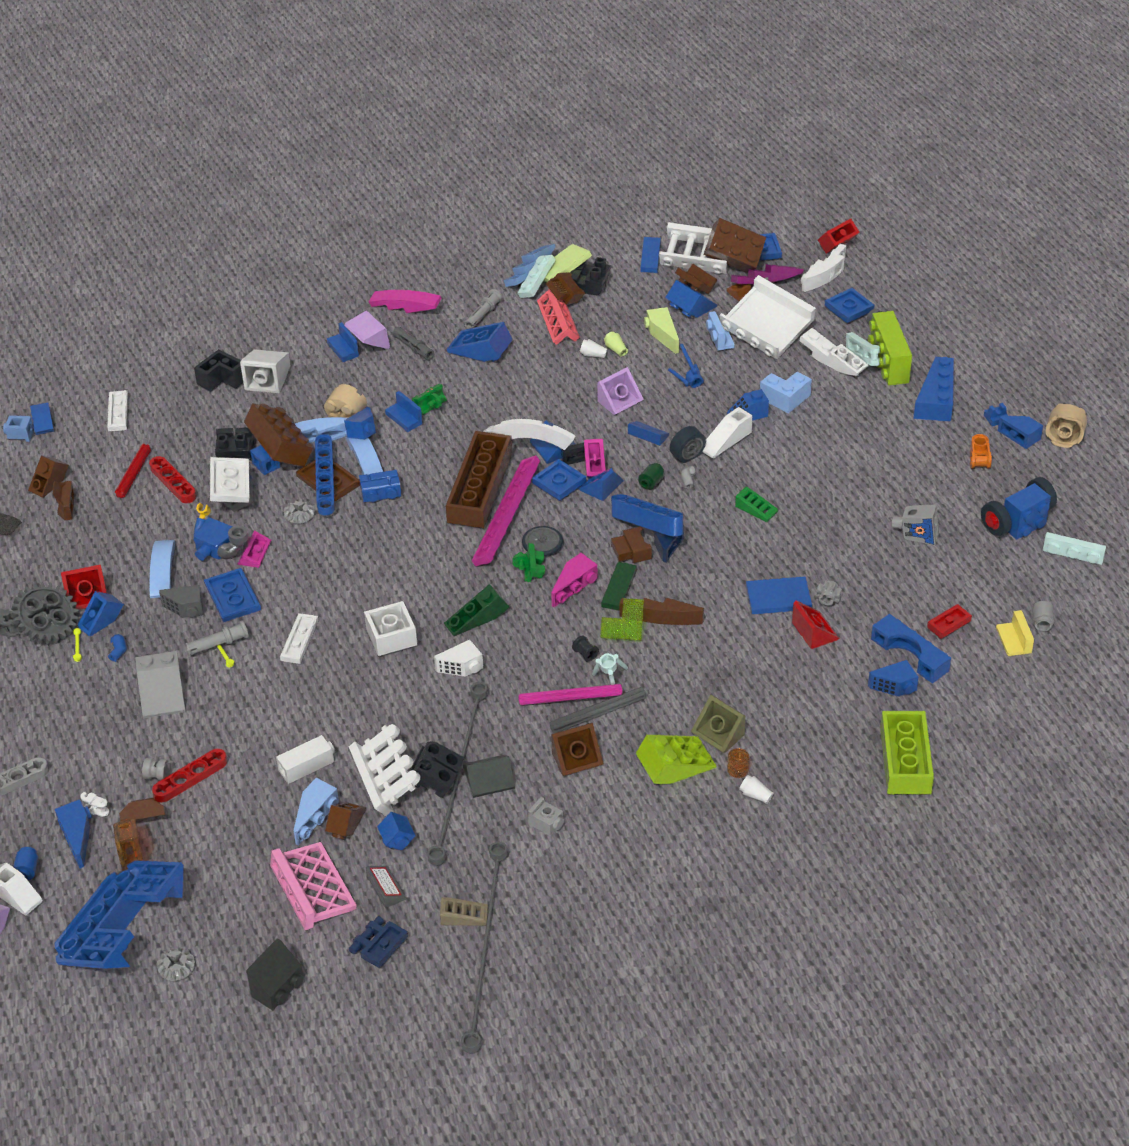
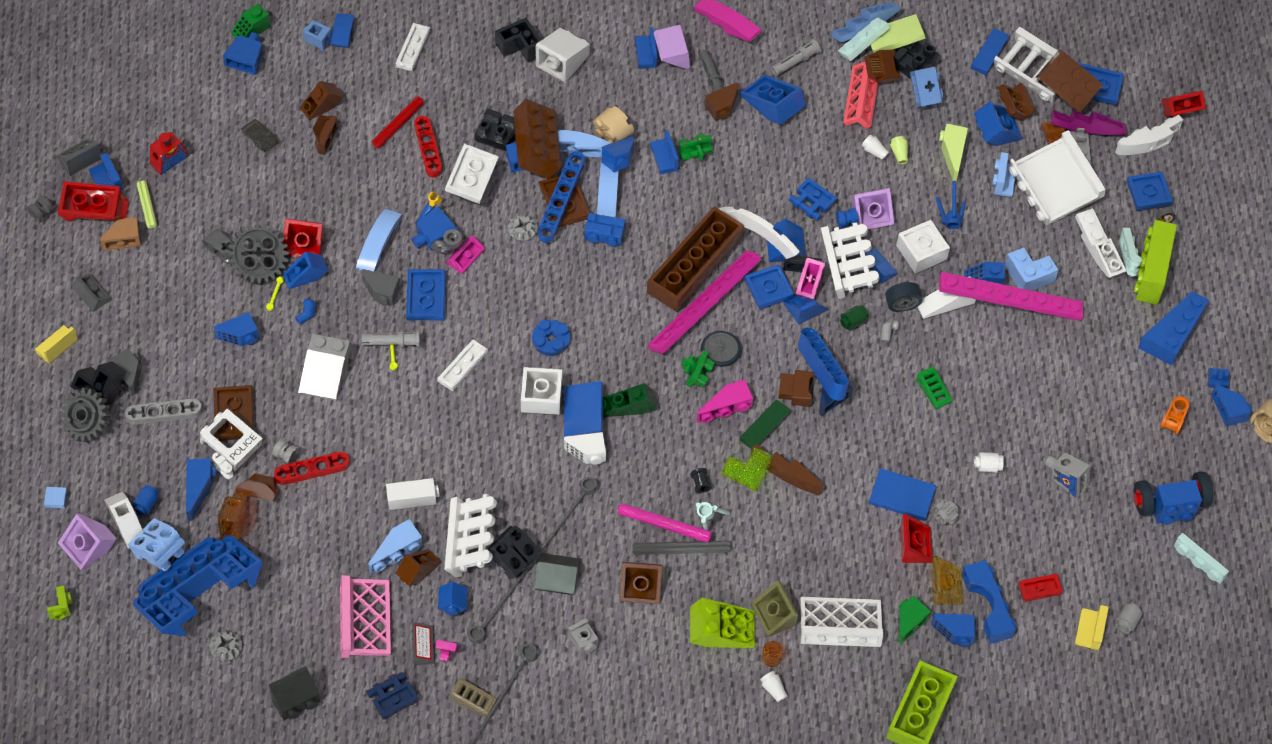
camera: 20 degrees right, 15 degrees up
none -> light blue hips [127,518,185,571]
none -> white window [200,409,262,472]
none -> blue slope [213,312,260,346]
none -> reddish brown tile [213,385,254,441]
none -> dark pink tile [435,640,459,662]
none -> blue plate [532,320,570,356]
none -> blue tile [564,381,603,437]
none -> reddish brown slope [705,82,739,121]
none -> blue plate [788,177,837,221]
none -> white fence [800,597,883,647]
none -> white fence [821,222,879,299]
none -> blue wheel [836,208,859,229]
none -> white container [896,220,950,274]
none -> green slope [898,595,931,644]
none -> medium blue brick [910,67,943,107]
none -> clear yellow slope [930,555,964,605]
none -> dark pink plate [939,272,1083,321]
none -> white brick [974,452,1004,473]

